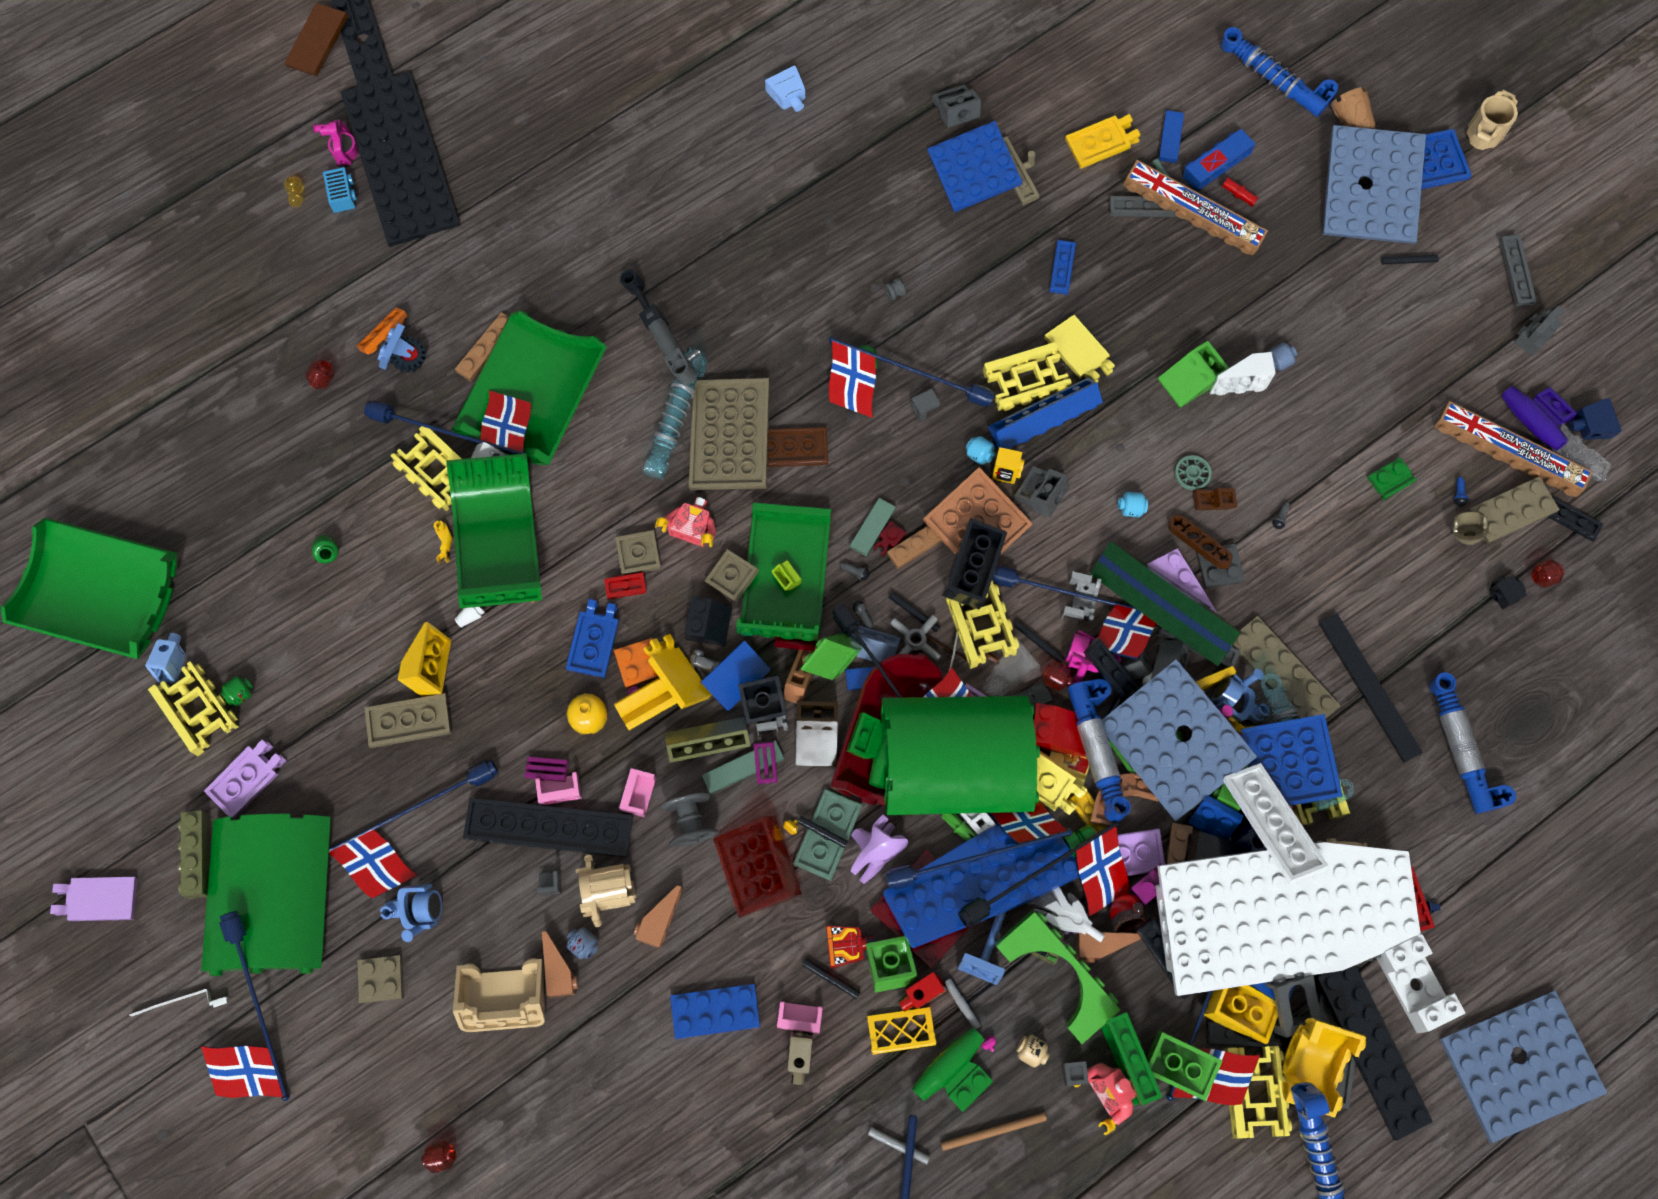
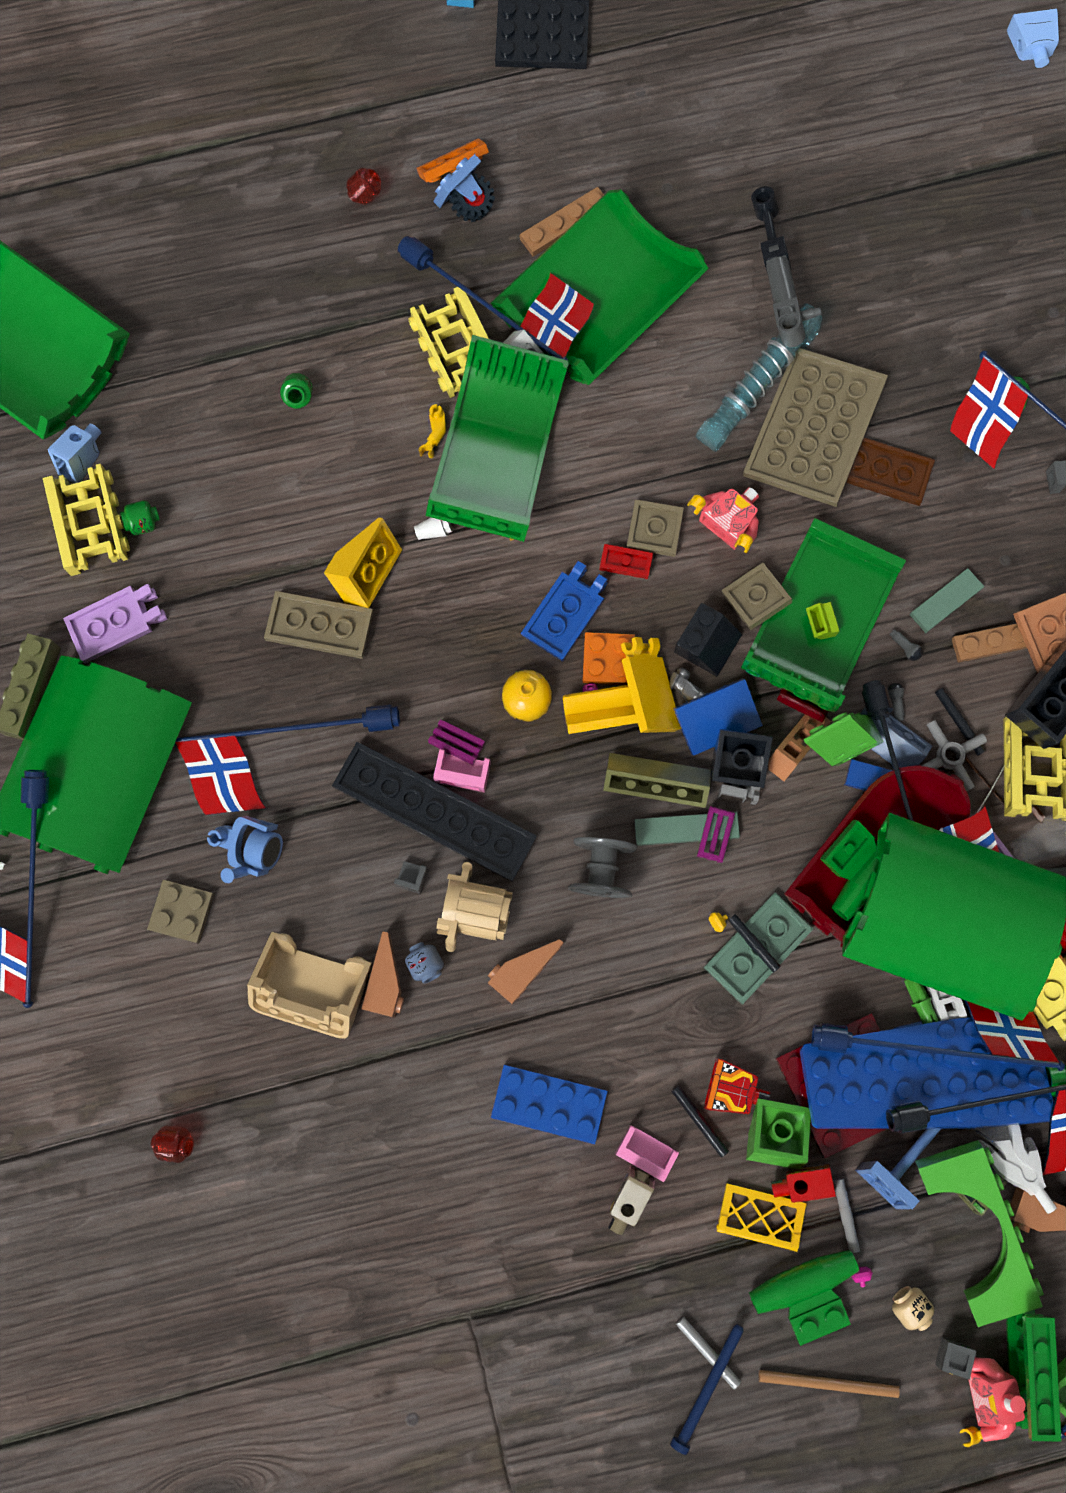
camera: 25 degrees right, 5 degrees up
bright pink panel [619,768,656,817] -> none
clear red slope [713,816,802,918] -> none
slope [796,701,838,767] -> none
lavender piece [851,815,908,884] -> none
dark red plate [874,521,906,557] -> none

